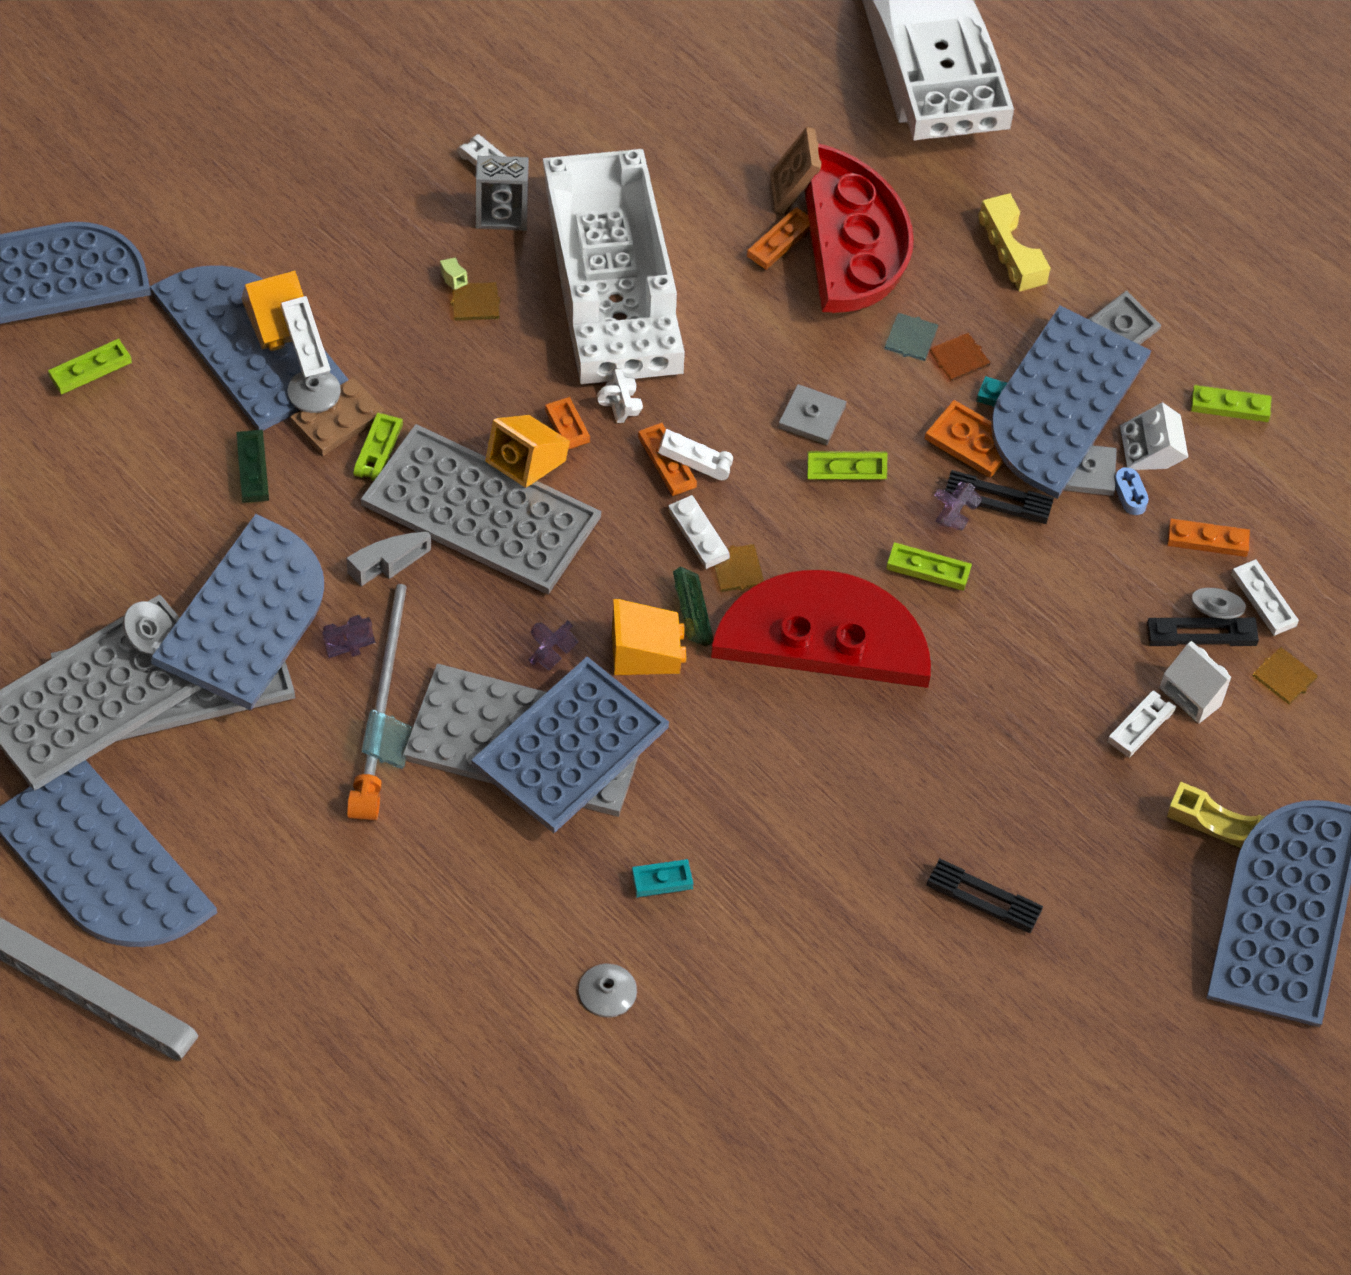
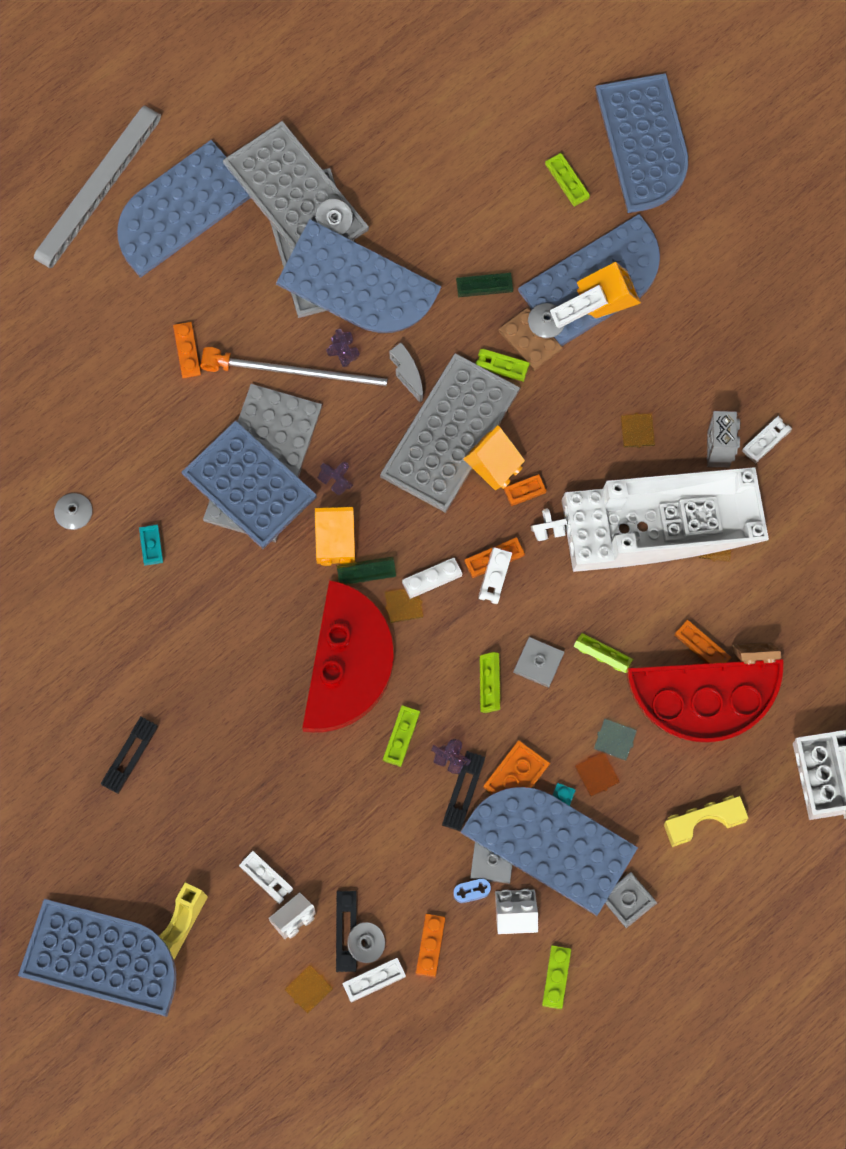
camera: 95 degrees right, 15 degrees up
clear light blue piece [361,709,412,769] -> none
yellowish green piece [440,258,468,290] -> none
none -> orange plate [173,322,201,378]
none -> lime plate [574,633,633,673]

